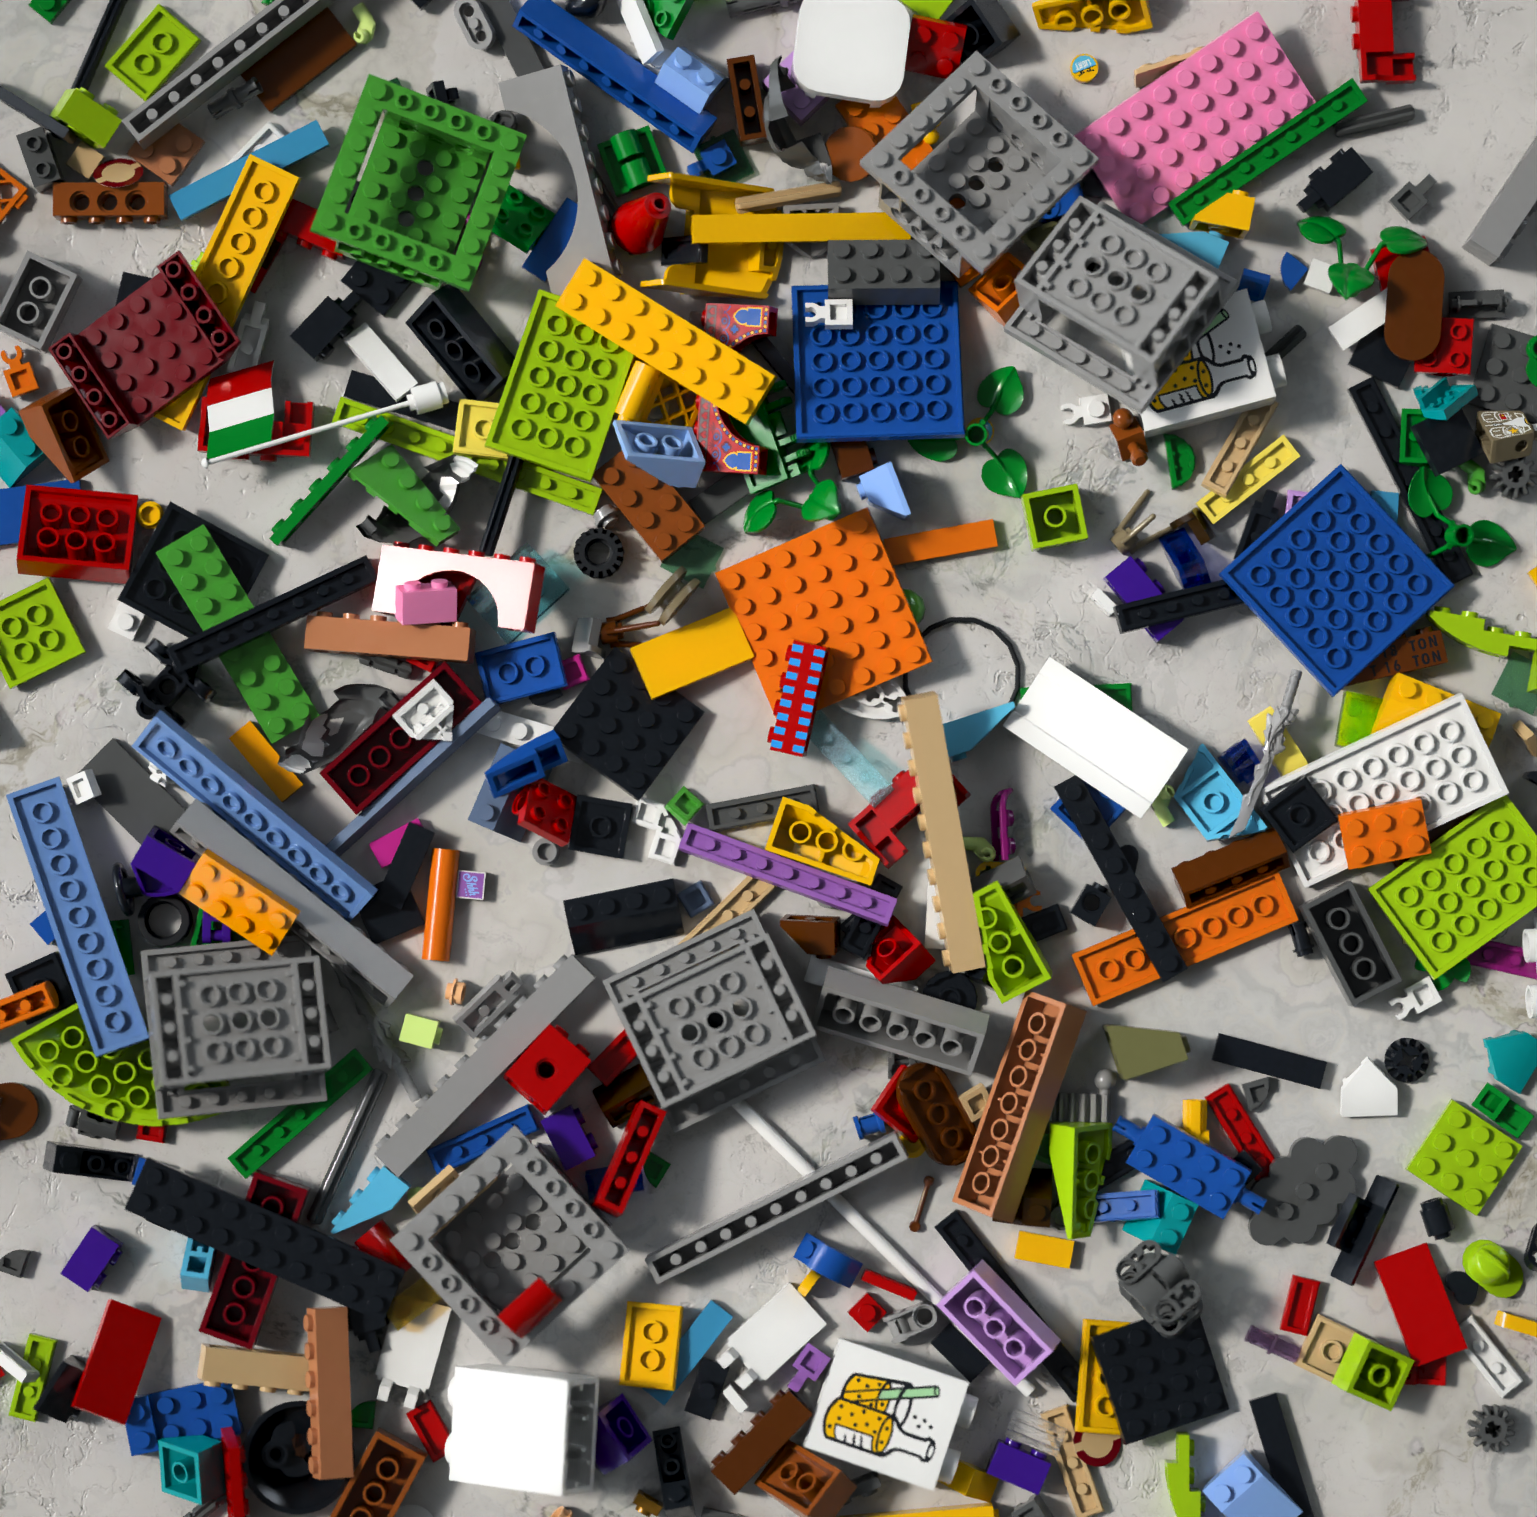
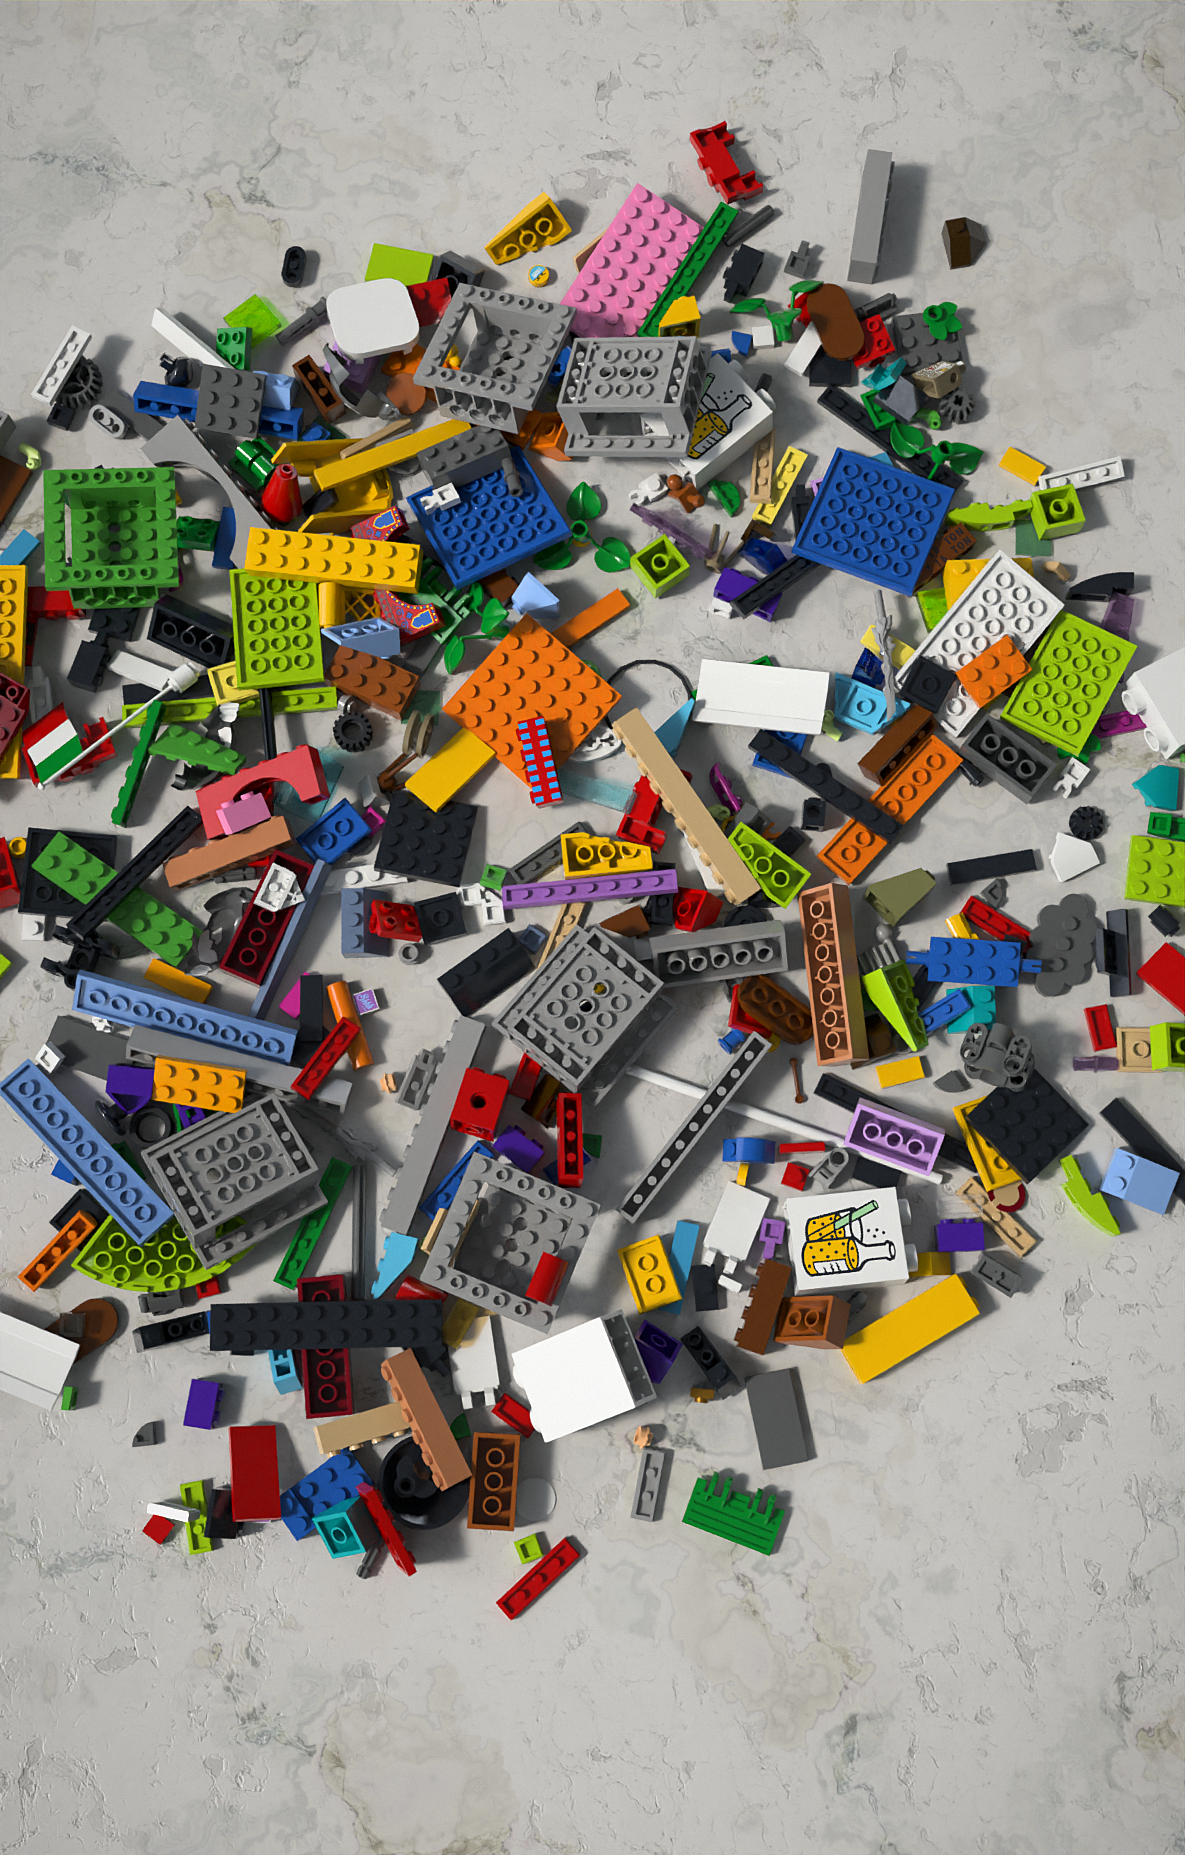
camera: 25 degrees left, 10 degrees down
yellowish green brick [399,1013,443,1049] -> none
blue slope [484,730,568,799] -> none
tan plate [958,1083,989,1123] -> none
none -> dark grey plate [194,364,267,439]
none -> red tile [290,1016,361,1100]
none -> dark grey pin [501,457,523,497]
none -> clear purple wing [630,503,715,560]
none -> dark grey tile [933,1070,965,1093]

